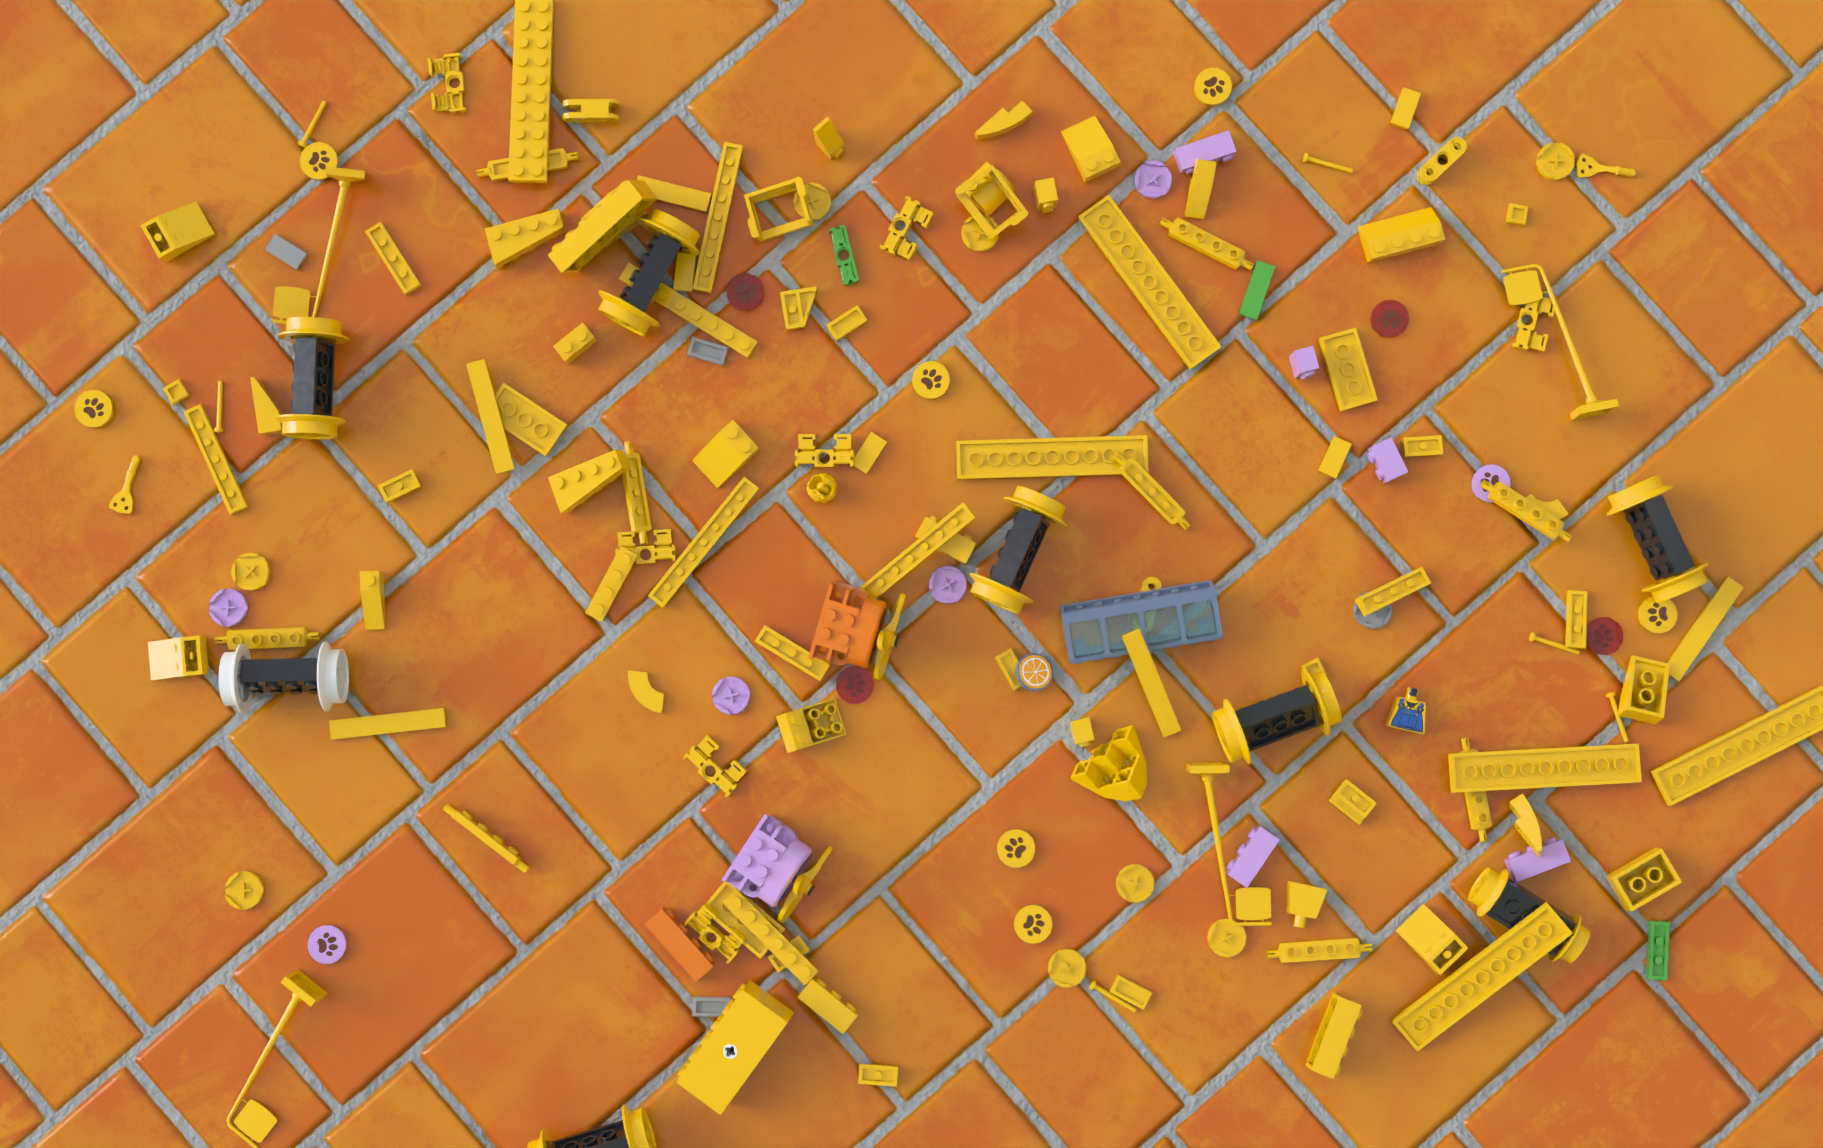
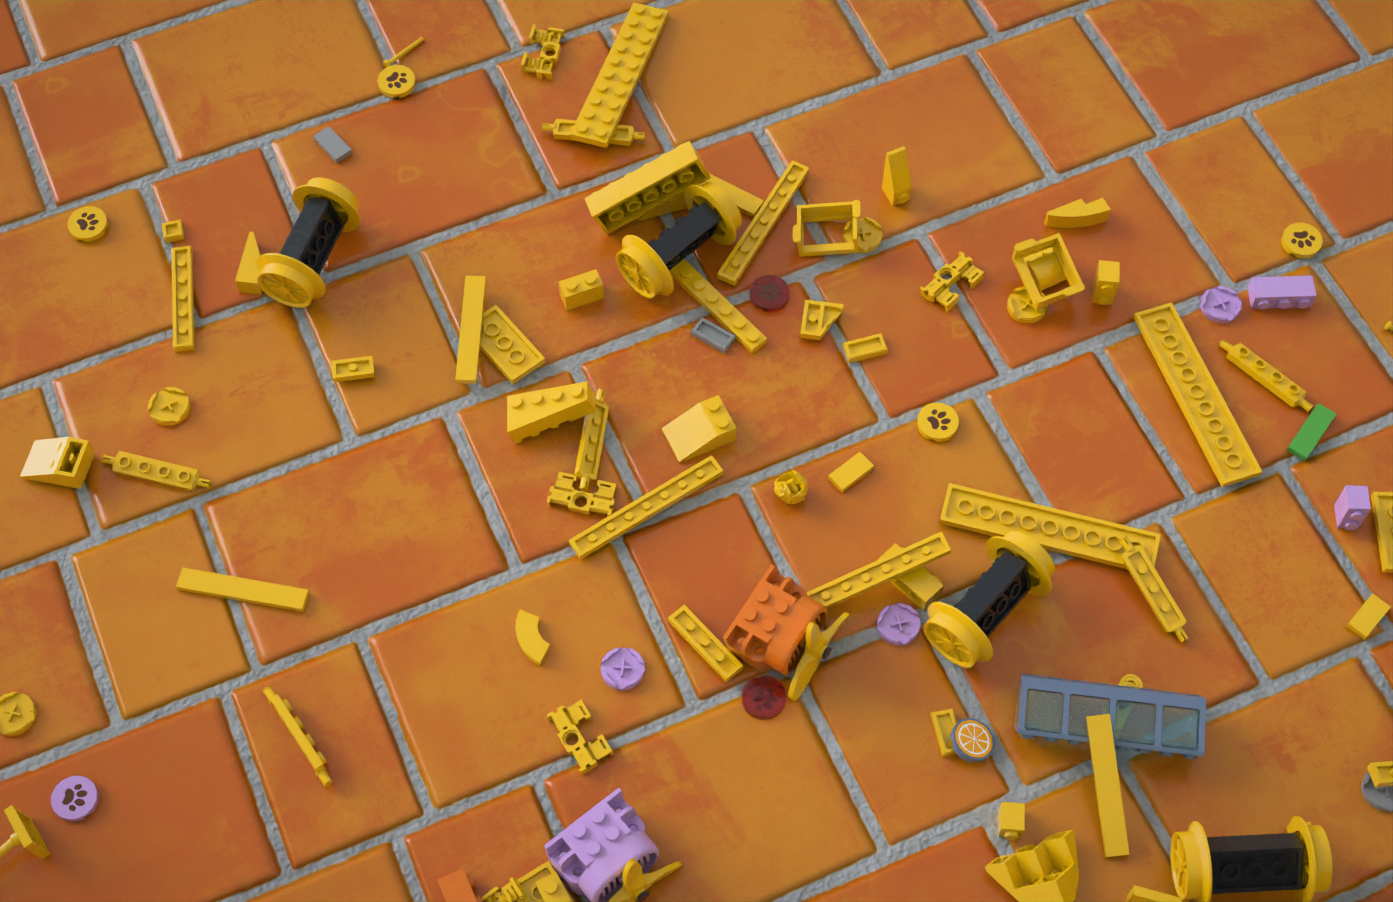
camera: 15 degrees right, 25 degrees down
yellow piece [109,455,141,514] -> none
yellow slope [140,202,216,262] -> none
lavender tile [209,589,248,627] -> none
yellow piece [214,381,224,433] -> none
brick [219,642,349,714] -> none
yellow piece [272,166,366,324] -> none
yellow slope [360,571,385,630] -> none
yellow tile [365,222,422,296] -> none
yellow wedge [485,209,566,269] -> none
yellow piece [563,99,619,123] -> none
yellow plate [585,545,639,622] -> none
yellow tile [673,252,697,293] -> none
yellow slope [776,698,847,753] -> none
yellow piece [795,434,855,467] -> none
bright green piece [829,225,859,286] -> none
yellow slope [1061,116,1121,183] -> none
yellow slope [1185,159,1217,219] -> none

